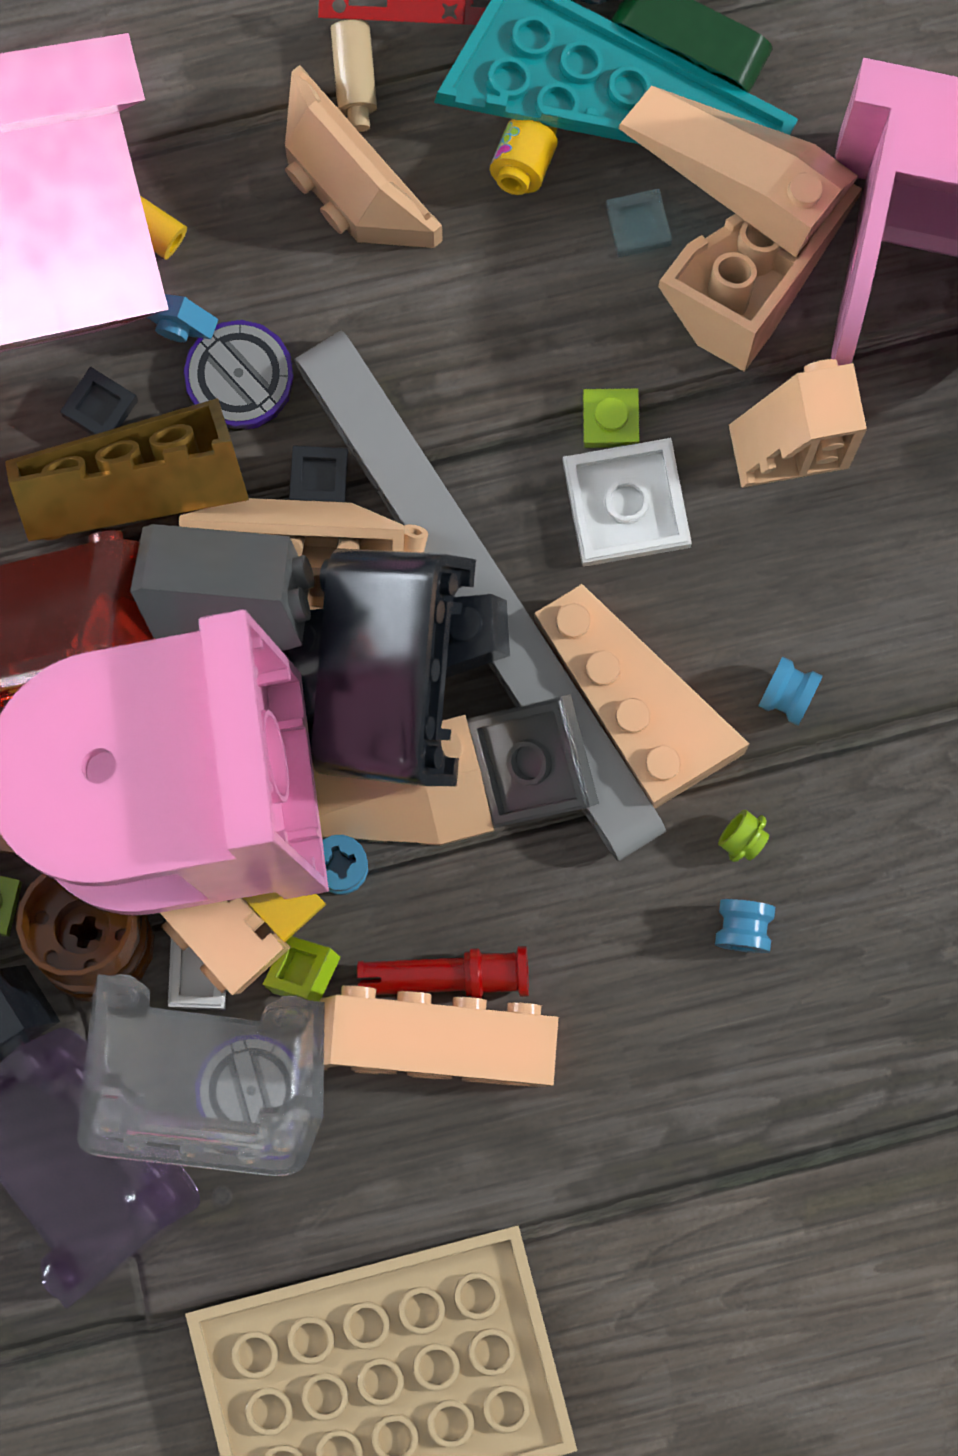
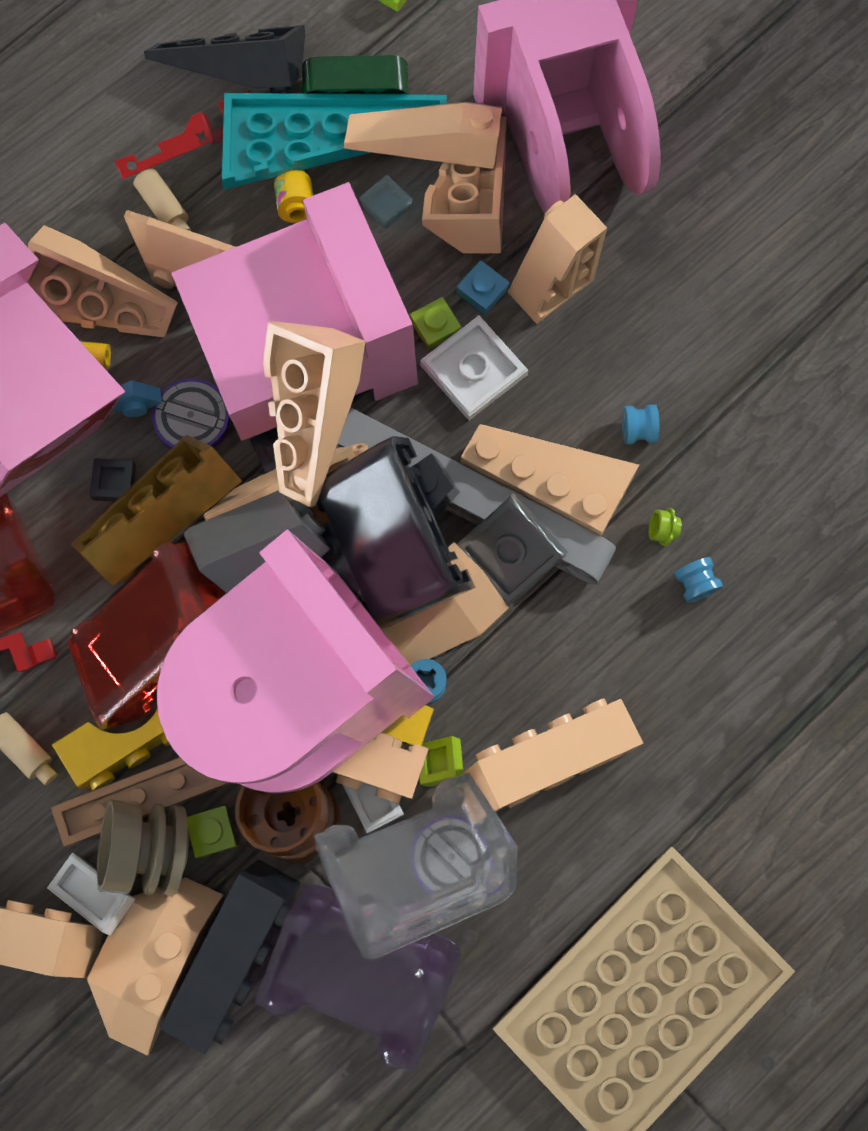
camera: 30 degrees left, 5 degrees down
red pin [357,946,529,999] -> none
none -> light nougat wedge [27,225,178,337]
none -> bright pink piece [171,182,418,441]
none -> light nougat wedge [263,321,366,507]
none -> dark azure plate [456,260,510,315]

